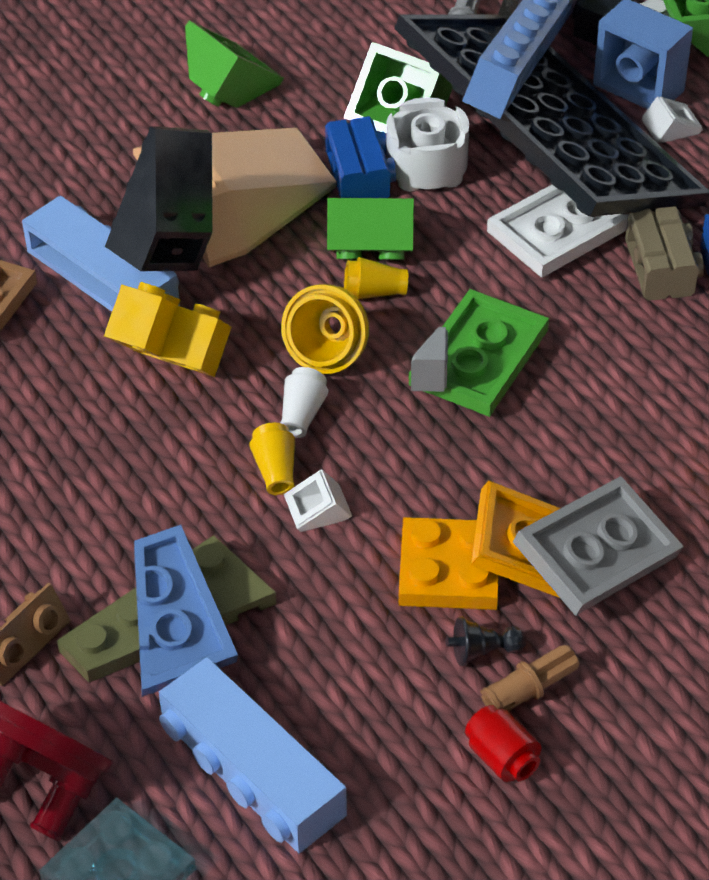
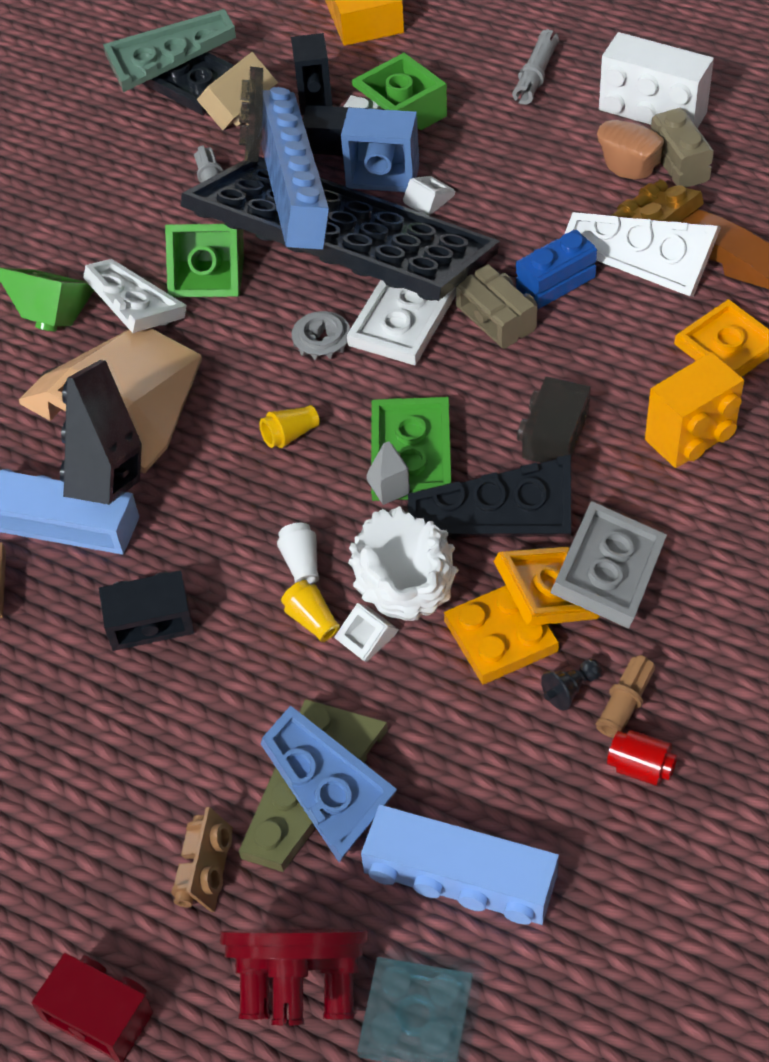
camera: 25 degrees left, 5 degrees up
yellow brick [104,282,232,377] -> none
yellow piece [281,284,369,374] -> none
blue brick [325,116,396,198] -> none
bright green slope [327,198,414,260] -> none
white brick [386,97,469,192] -> none
none -> white wing [83,259,187,333]
none -> black brick [99,570,195,651]
none -> light grey gear [292,311,350,360]
none -> white hair [348,506,459,621]
none -> black wing [408,454,571,537]
none -> clear smoke brick [517,376,591,463]

